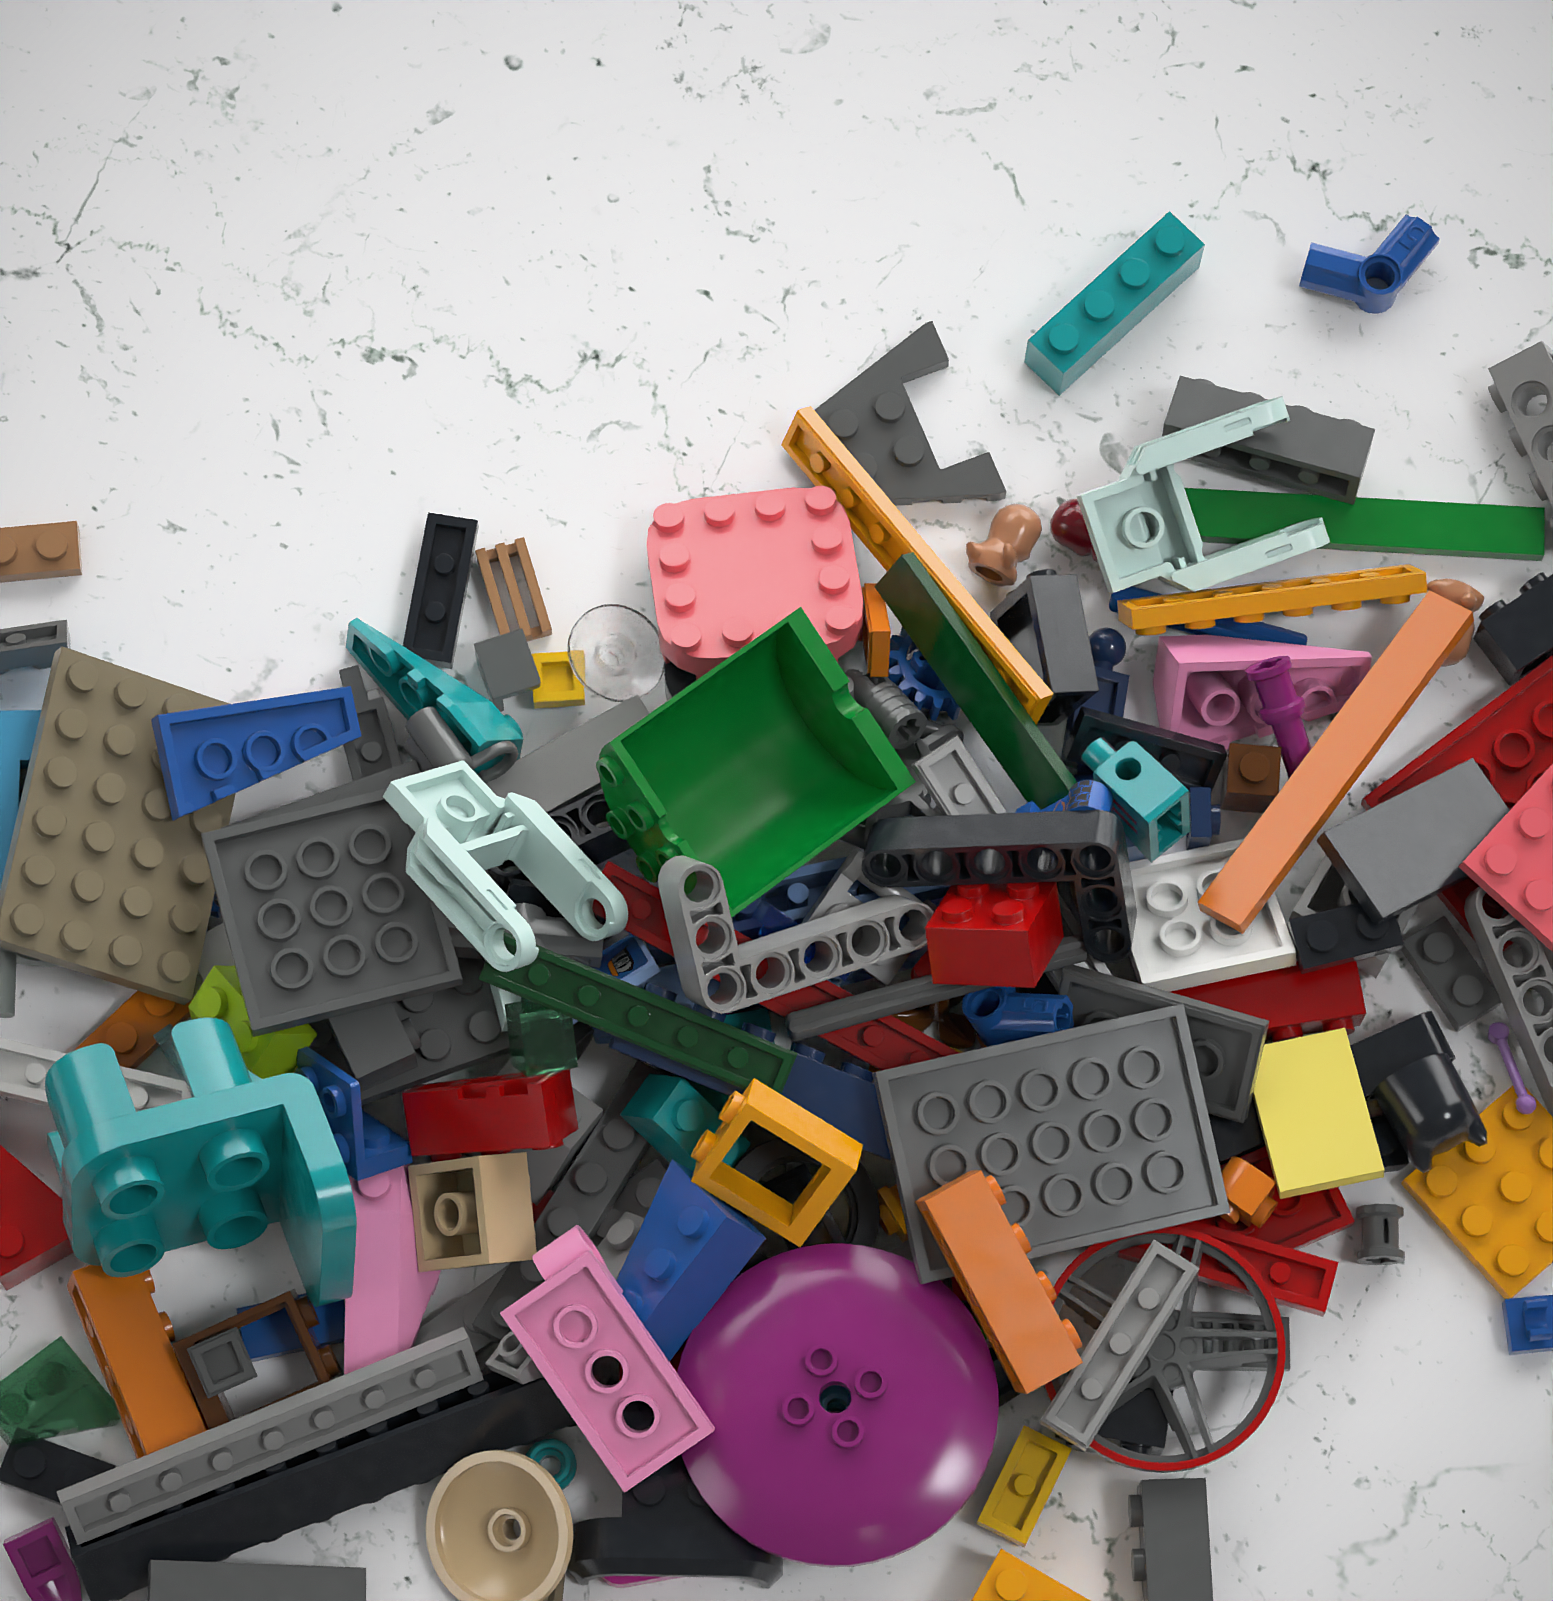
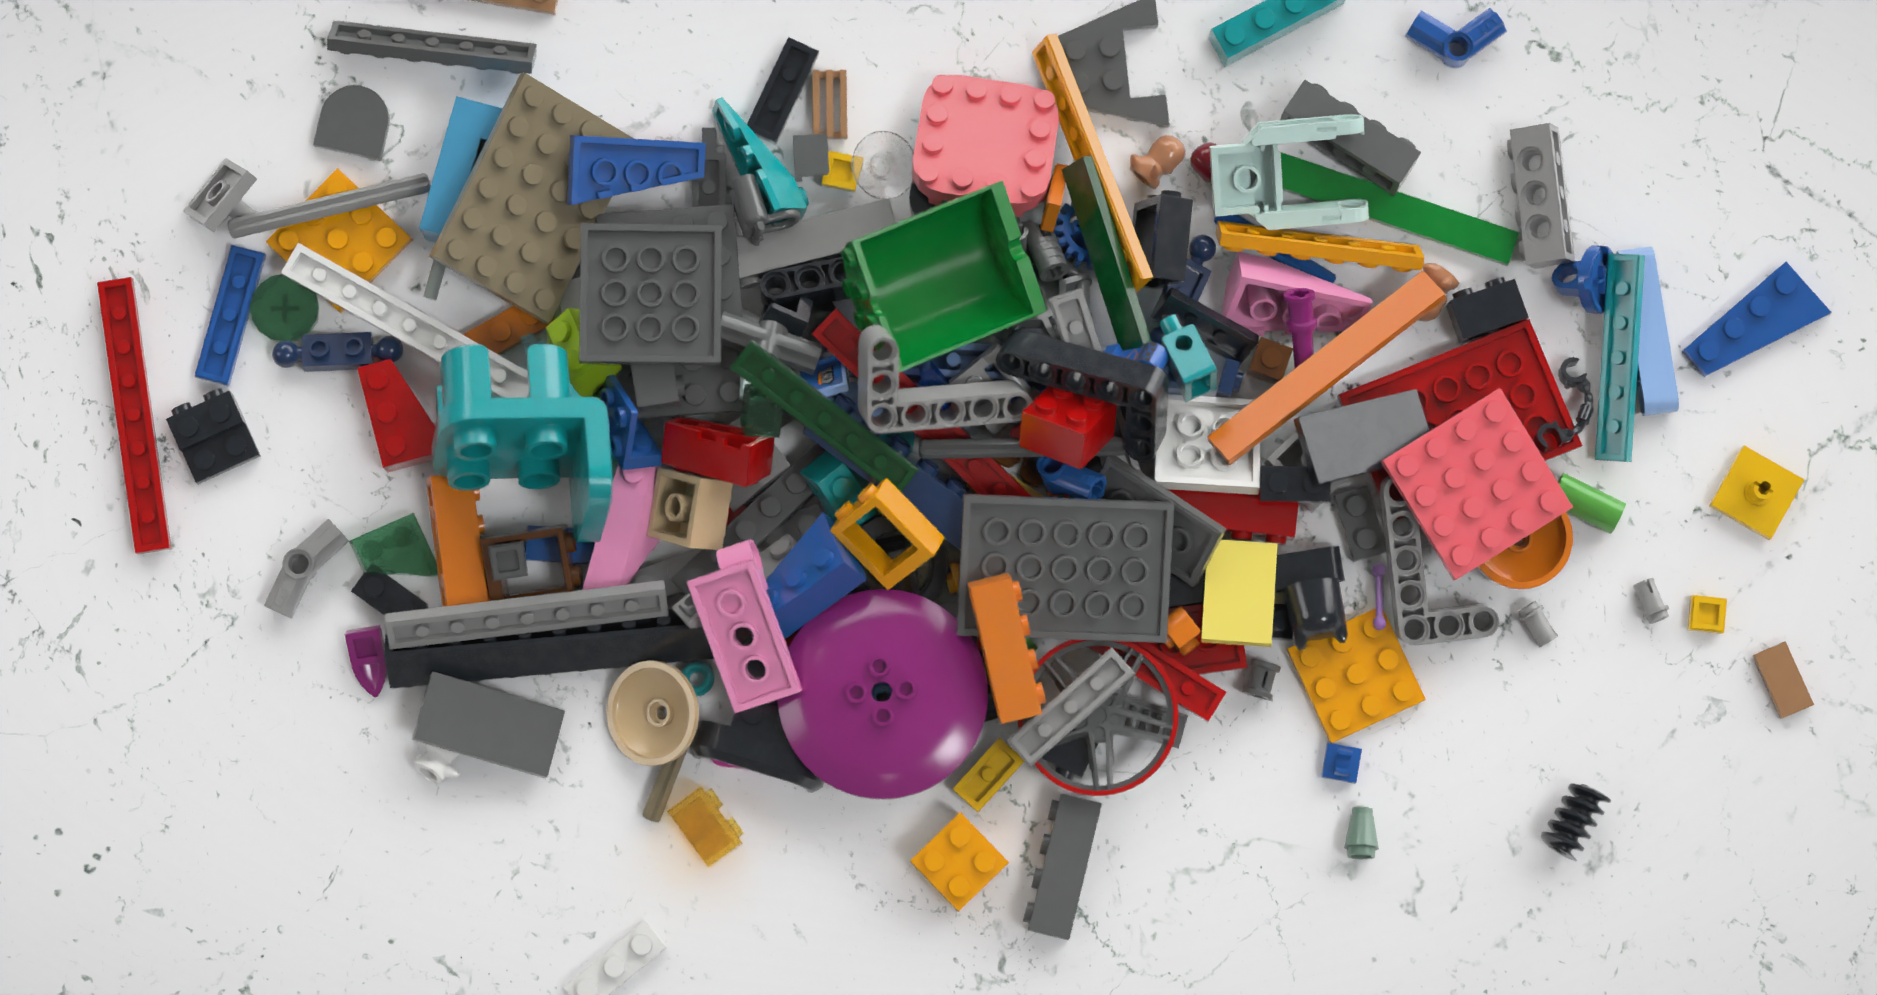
camera: 15 degrees right, 10 degrees up
light aqua plate [383,760,628,972] -> none

